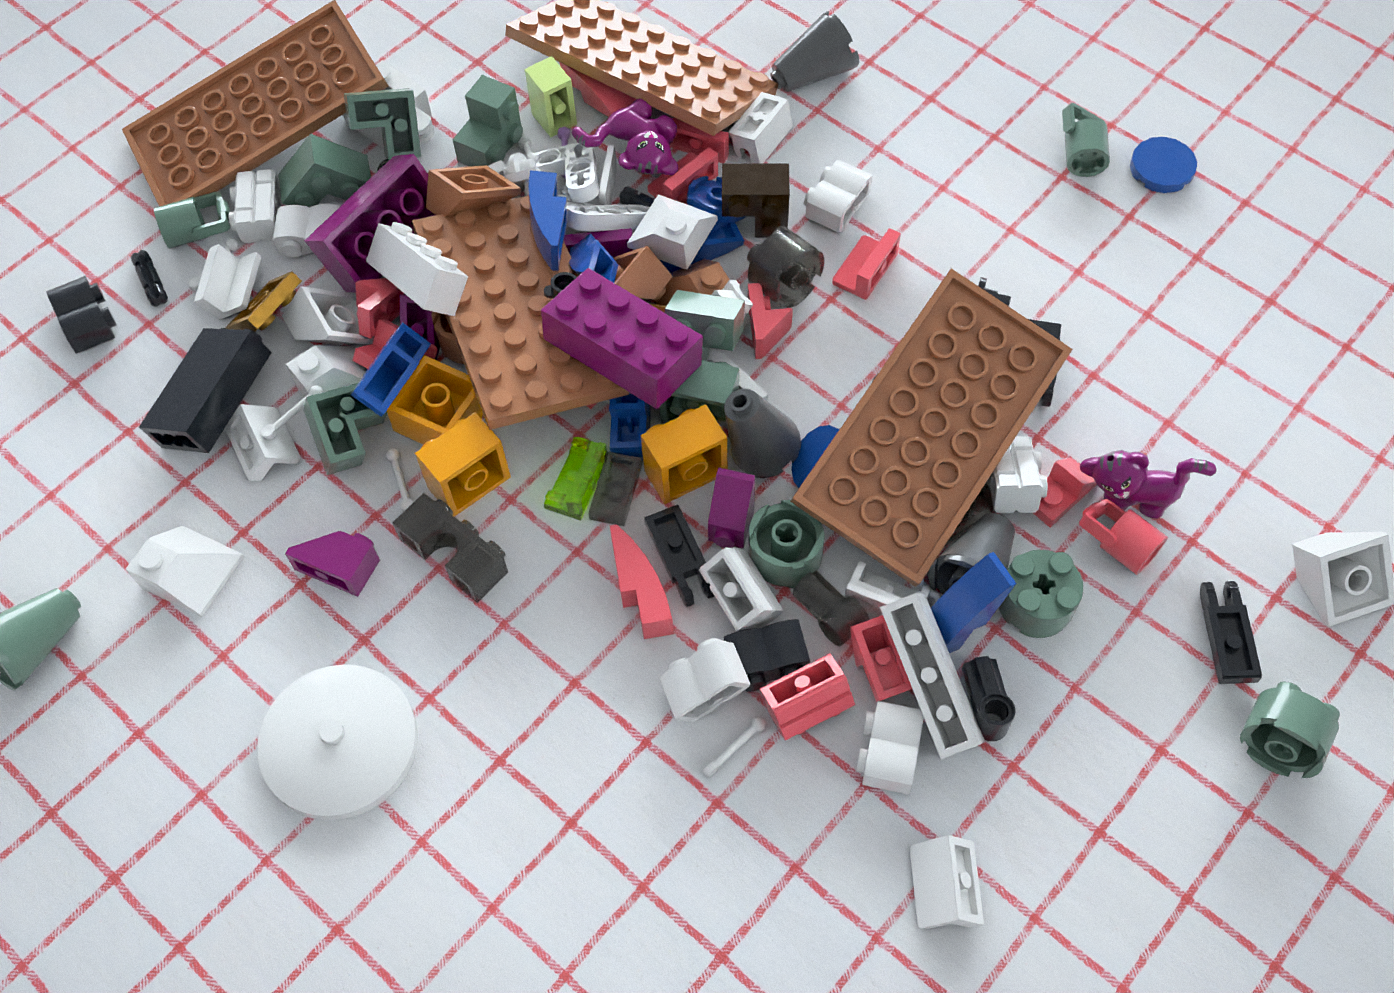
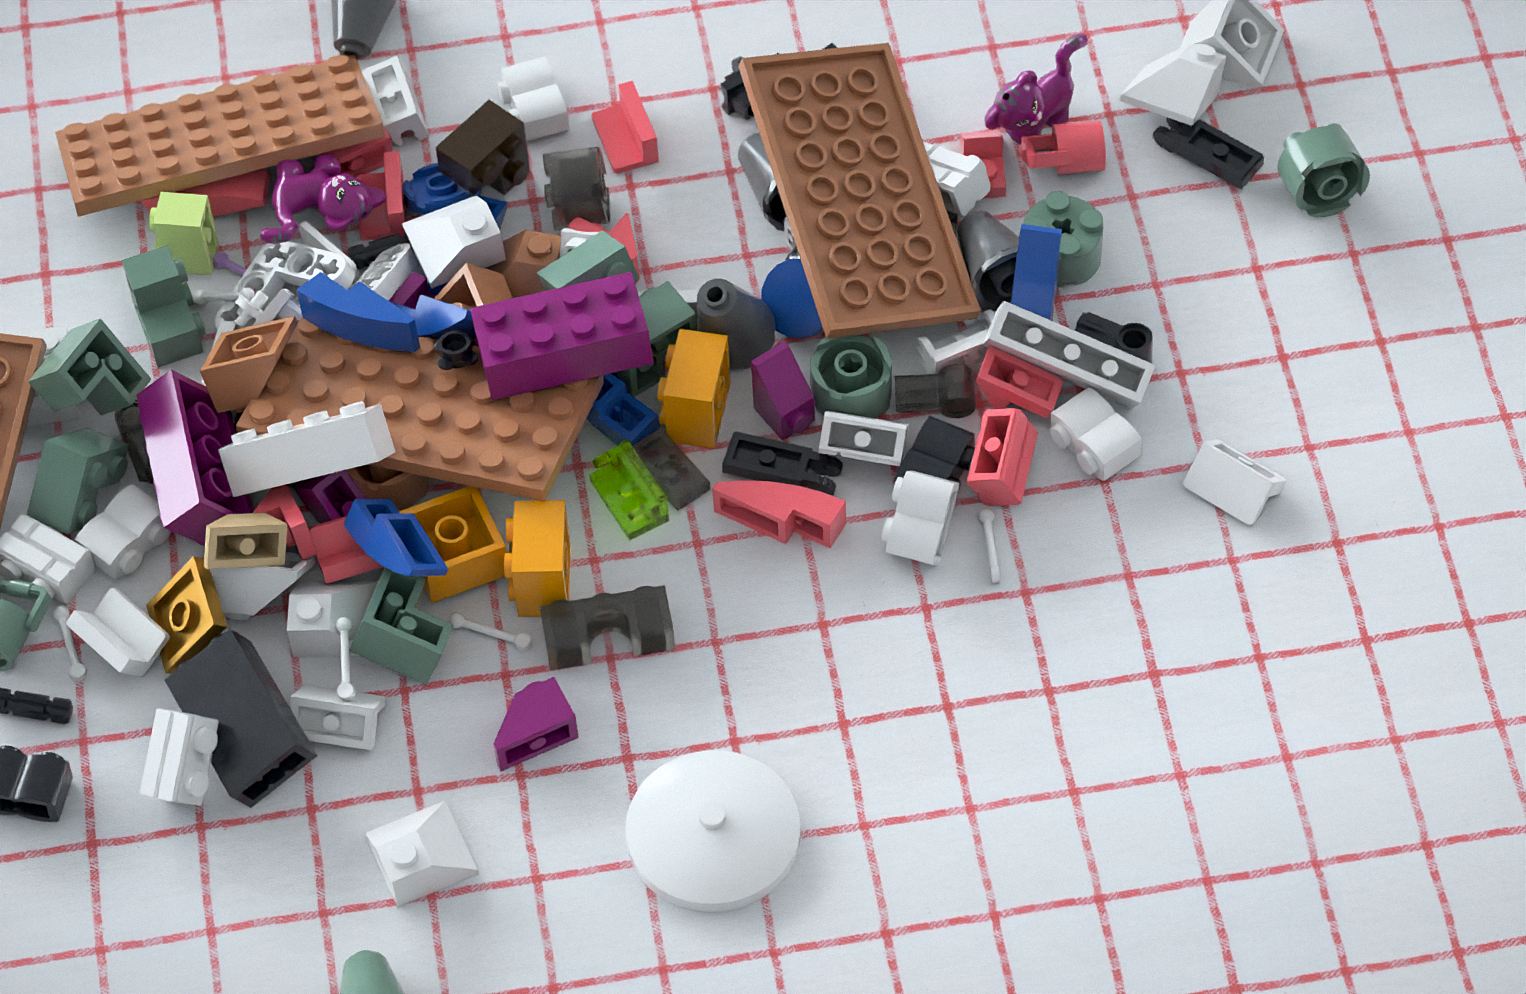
camera: 50 degrees left, 5 degrees down
none -> white brick [140,708,219,806]
none -> tan slope [204,513,287,569]
none -> white slope [1120,43,1227,126]

